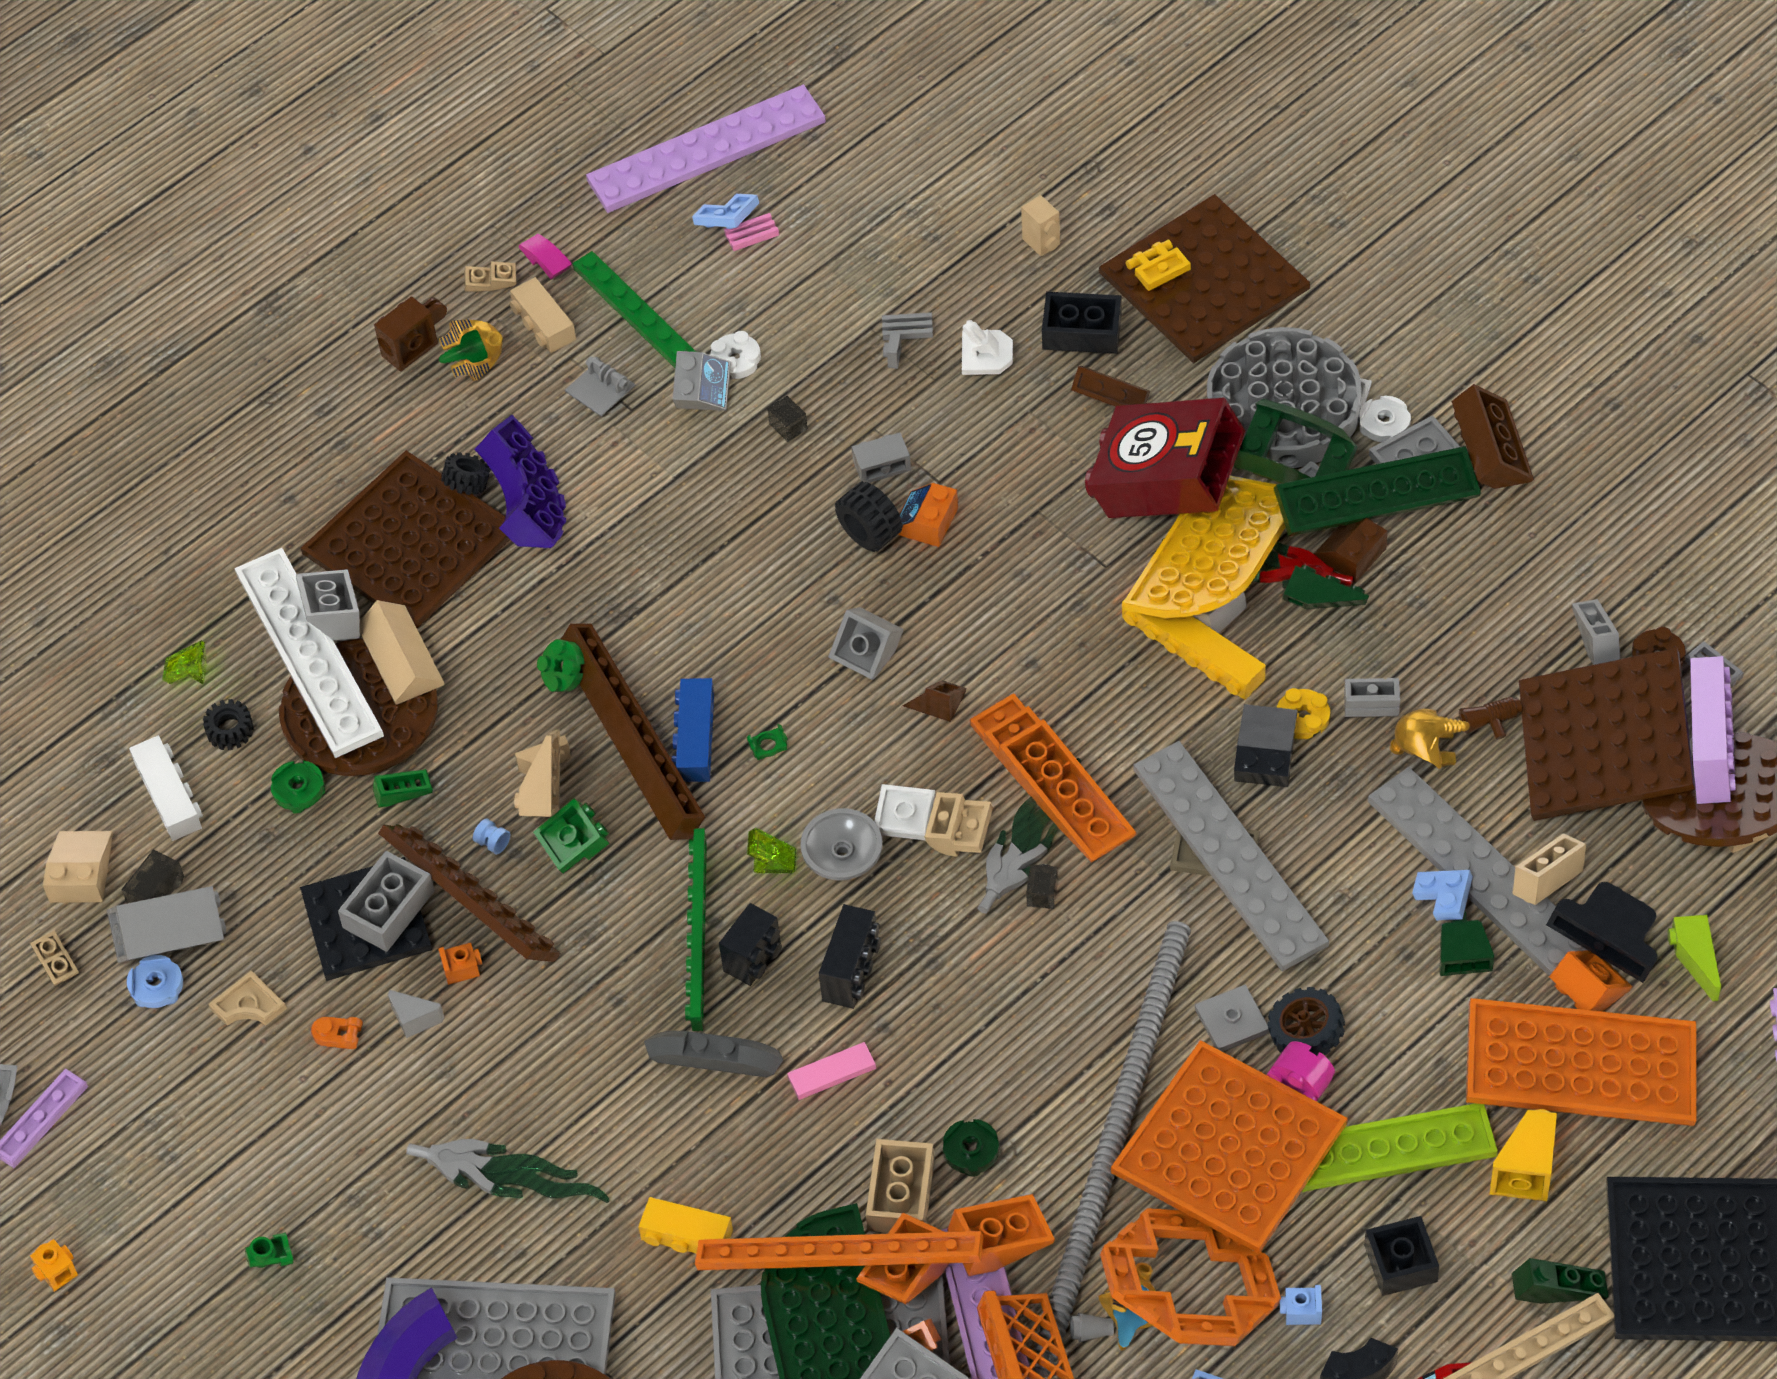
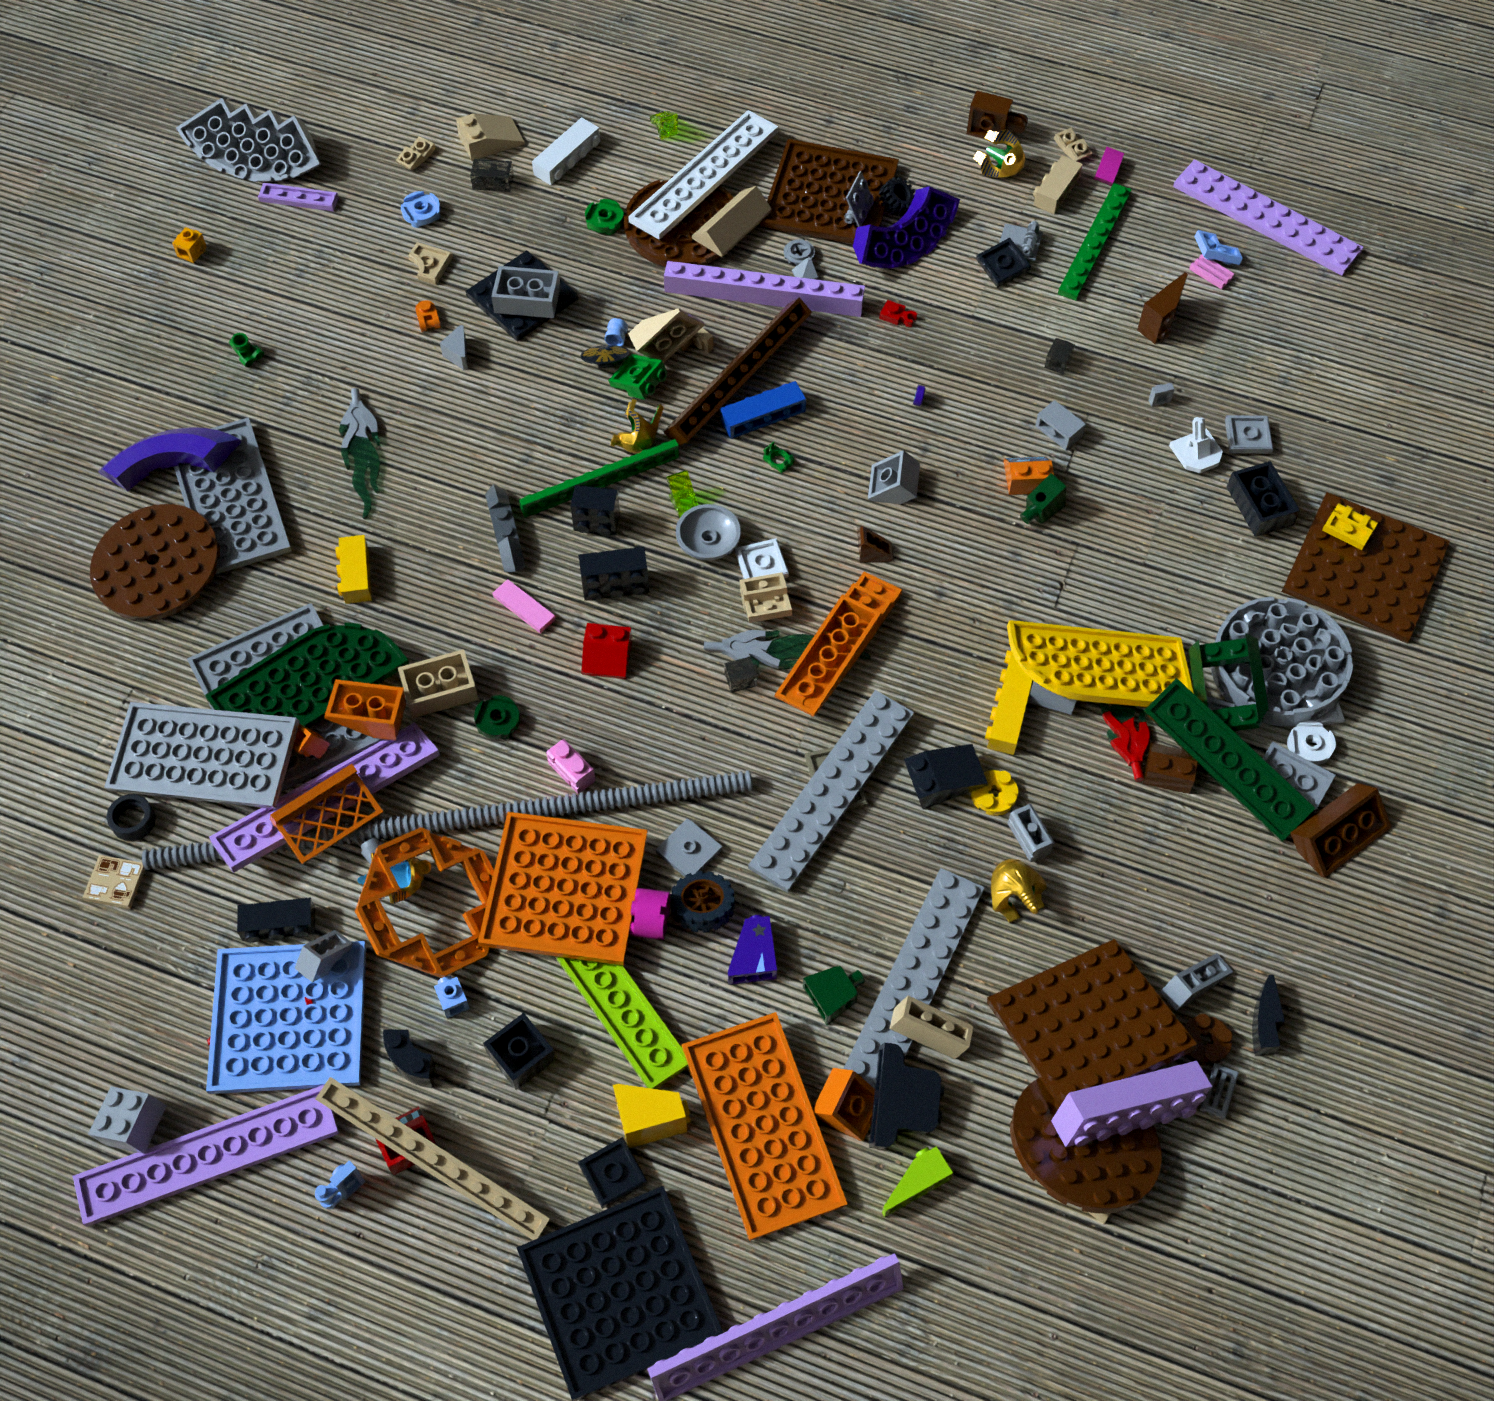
camera: 60 degrees right, 5 degrees up
light grey slope [107,886,226,963] -> none
black tyre [203,699,254,750] -> none
light grey slope [296,570,360,641] -> none
green slope [373,769,433,808] -> none
reddish brown plate [378,824,561,962] -> none
orange brick [438,942,483,985] -> none
green plate [537,639,584,692] -> none
slope [673,351,731,411] -> none
orange plate [695,1231,983,1270] -> none
white plate [710,331,761,379] -> none
black tyre [835,481,903,552] -> none
light grey tile [882,312,933,340] -> none
orange slope [947,1194,1055,1276] -> none
tan brick [1021,195,1060,256] -> none
reddish brown plate [1071,366,1150,407] -> none
dark red brick [1085,397,1245,518] -> none
dark green slope [1282,565,1369,610] -> none
light blue plate [1412,870,1473,921] -> none
reddish brown piece [1459,696,1522,740] -> none
dark green slope [1511,1258,1609,1304] -> none
none -> bright pink brick [546,739,595,794]
none -> black plate [578,1137,648,1209]
none -> shield [580,345,629,368]
none -> red slope [581,623,633,679]
none -> pearl gold piece [610,399,664,453]
none -> lavender brick [664,261,865,317]
none -> dark purple slope [728,915,777,985]
none -> light grey gear [784,240,815,266]
none -> light grey slope [792,257,818,280]
none -> light grey hinge [845,171,874,227]
none -> red plate [879,300,918,328]
none -> dark purple tile [913,385,926,407]
none -> black plate [976,238,1031,288]
none -> dark green torso [1020,473,1067,524]
none -> reddish brown slope [1137,272,1188,344]
none -> light grey plate [1225,415,1273,454]
none -> black slope [1252,975,1285,1056]

